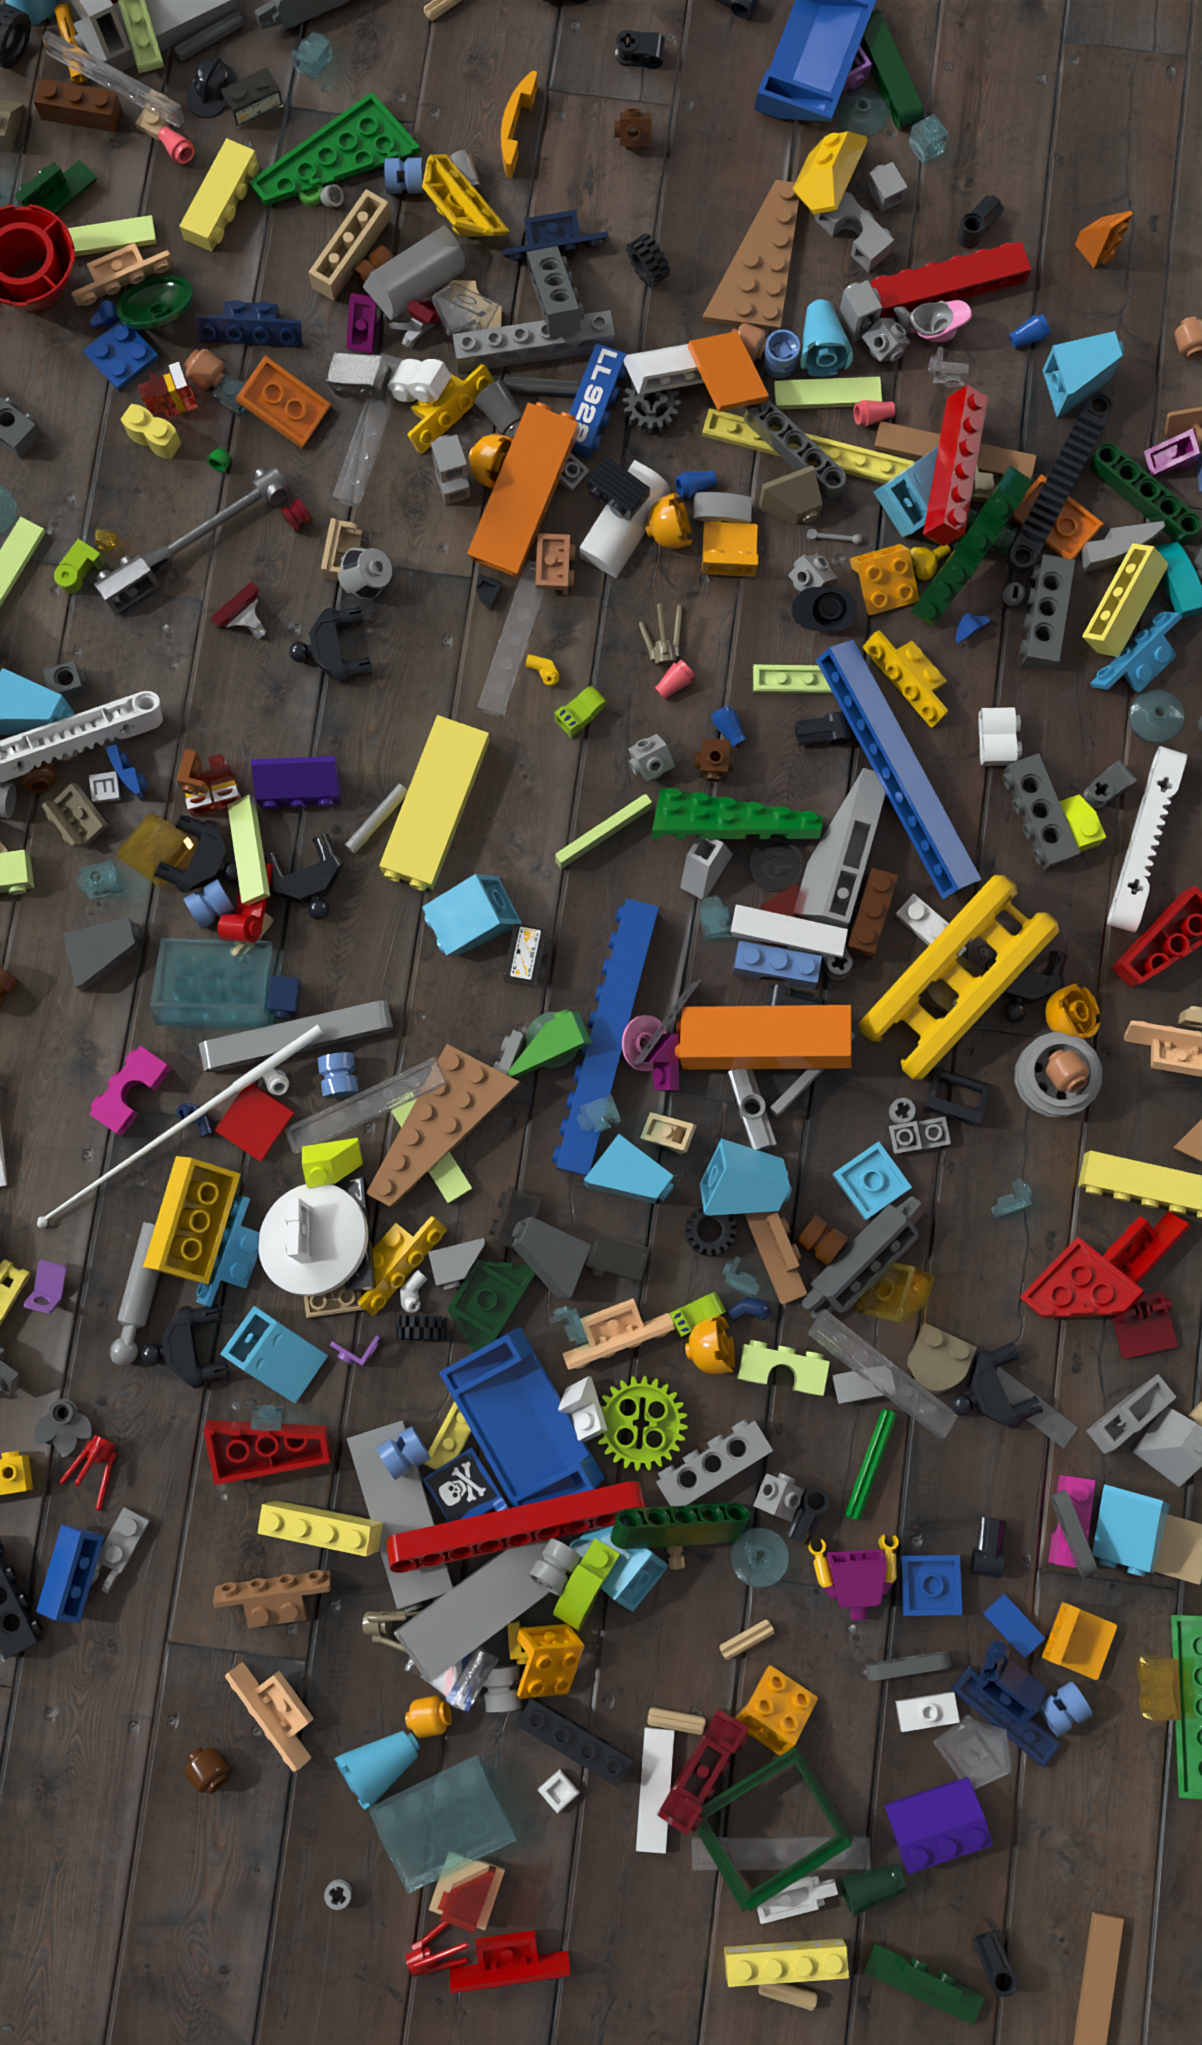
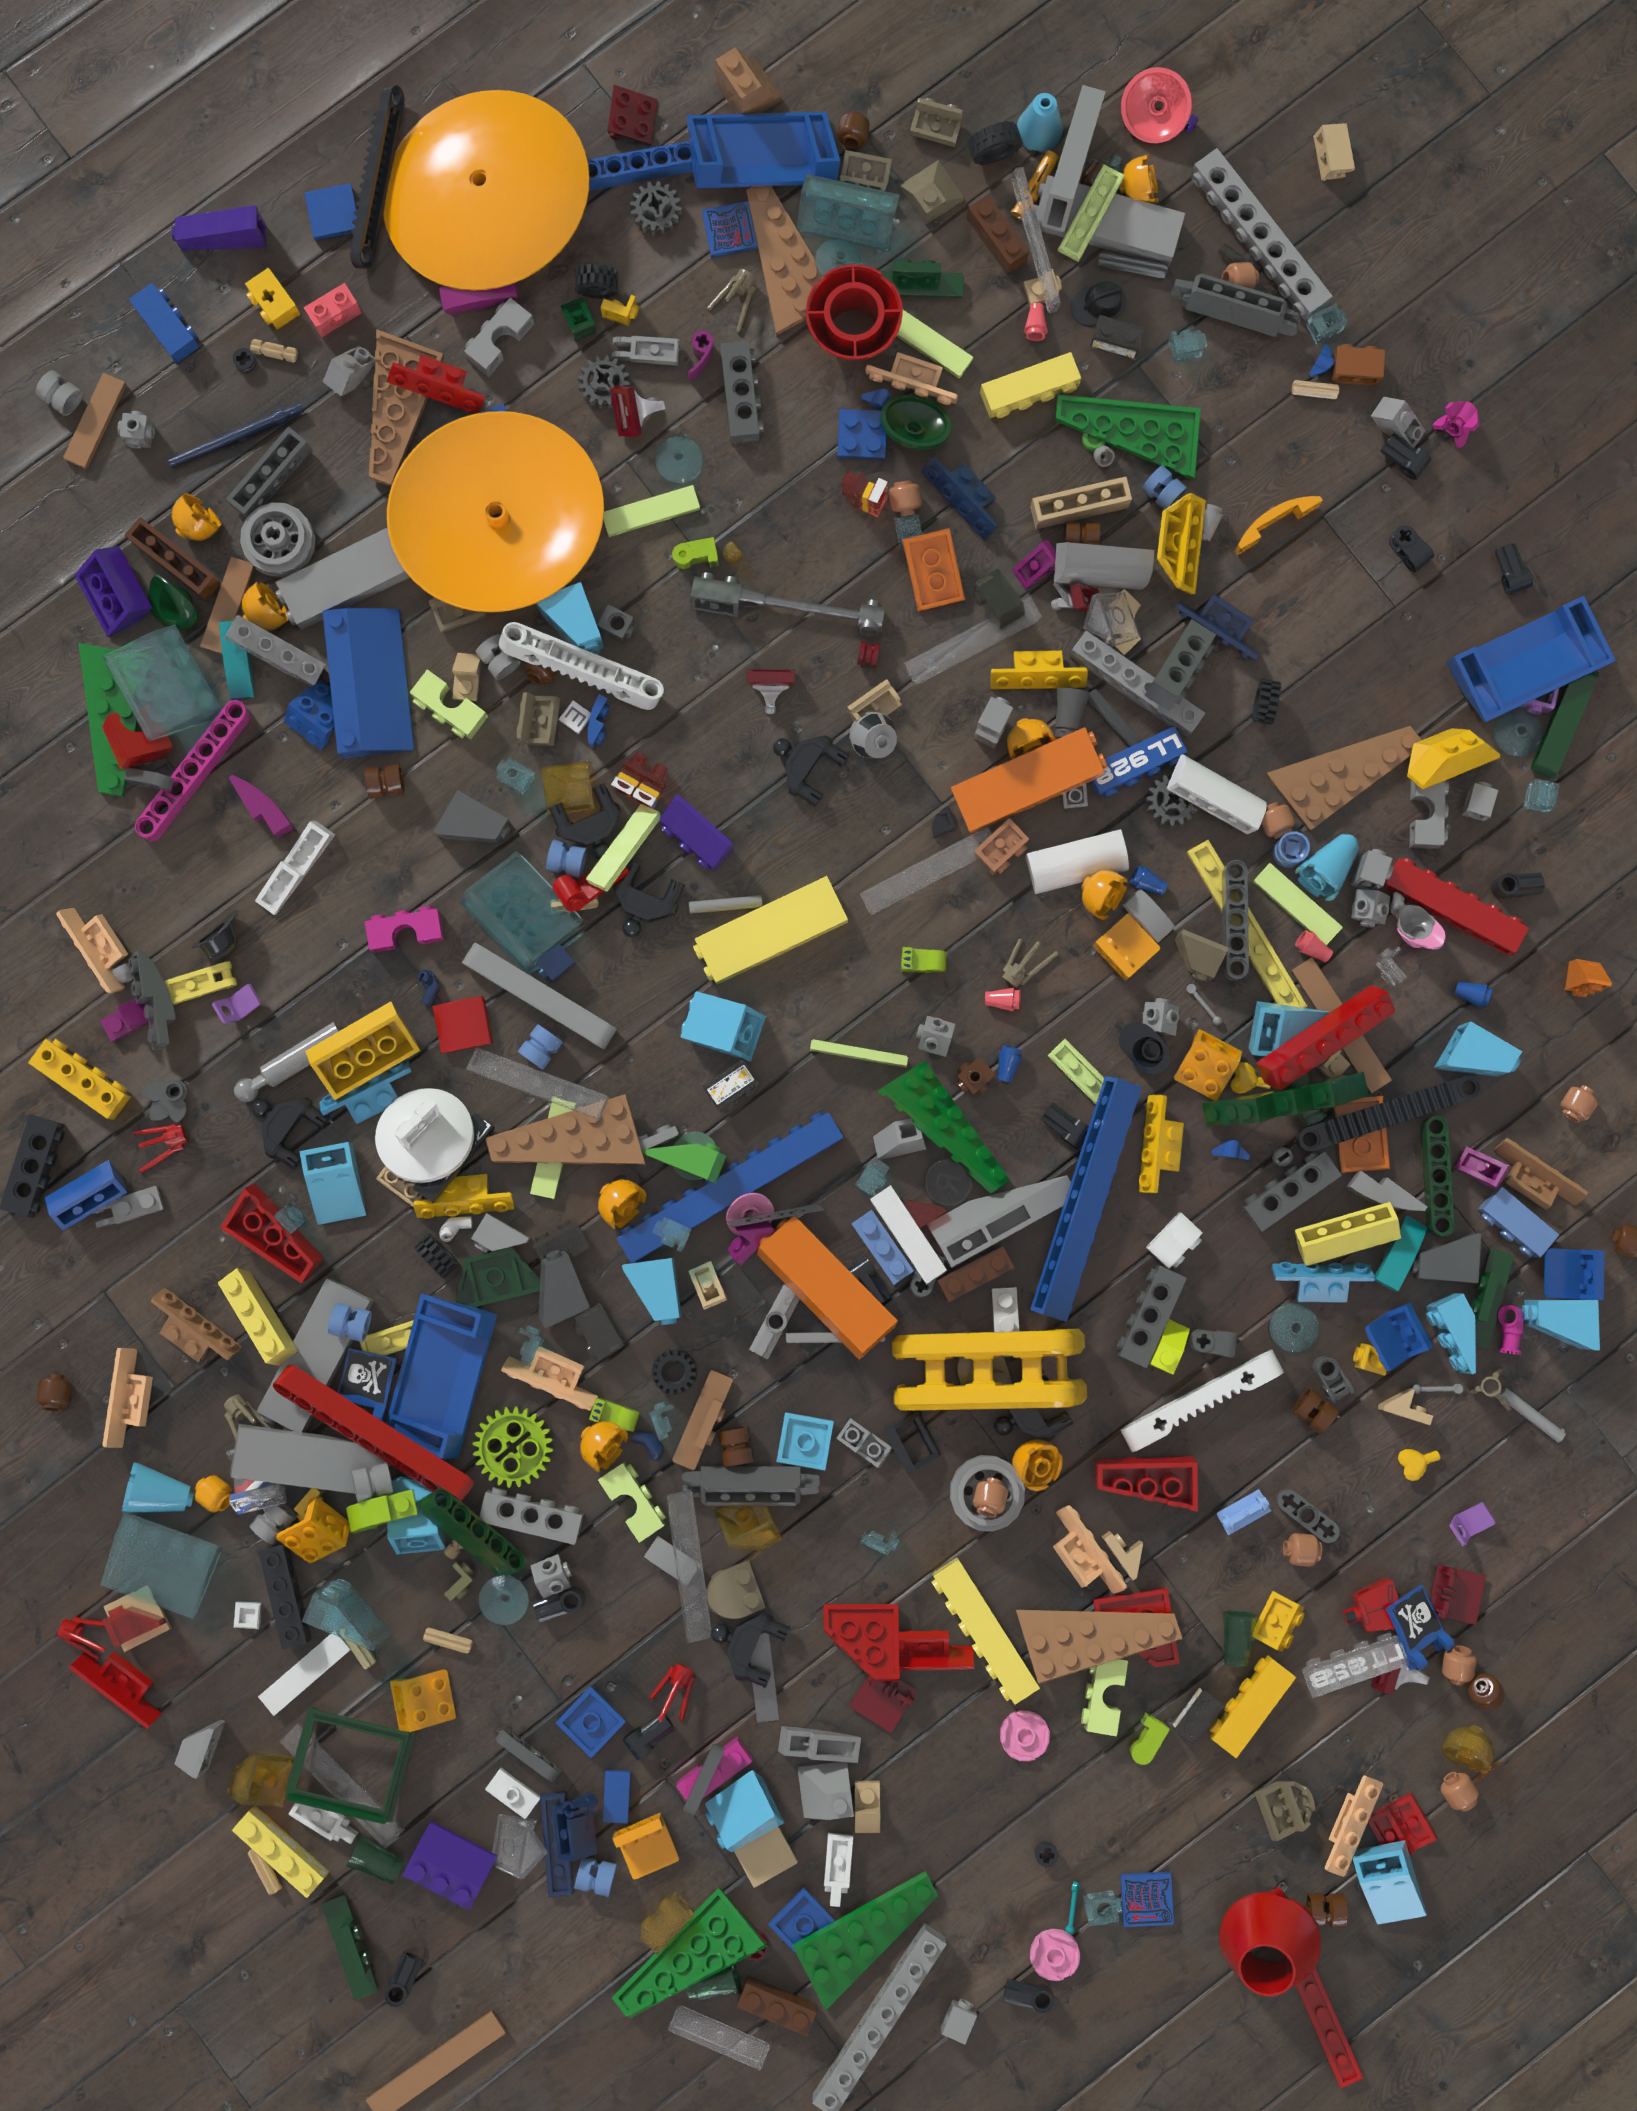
camera: 45 degrees right, 5 degrees up
white piece [37,1024,324,1228] -> none
light yellow brick [121,404,181,459] -> none
dark orange bracket [176,749,208,795] -> none
green hinge [207,448,231,473] -> none
neon yellow slope [302,1138,363,1188] -> none
light grey bush [324,1879,352,1910] -> none
medium lavender bracket [330,1335,382,1366] -> none
white brick [388,359,451,402] -> none
yellow arm [525,654,559,686] -> none
white slope [558,1376,608,1442] -> none
black brick [587,456,650,521] -> none
reddish brown brick [614,108,652,150] -> none
dark red bracket [656,1709,750,1835] -> none
orange tile [688,331,769,412] -> none
medium azure slope [699,1138,792,1216] -> none
magenta torso [808,1534,899,1620] -> none
green axle [845,1409,897,1521] -> none
light grey bush [889,1098,916,1124] -> none
none -> light grey slope [174,1720,225,1779]
none -> clear yellow slope [226,1753,295,1807]
none -> clear light blue slope [302,1579,392,1651]
none -> olive bracket [444,1560,476,1601]
none -> light orange cylinder [598,1179,647,1229]
none -> red plant [649,1663,695,1722]

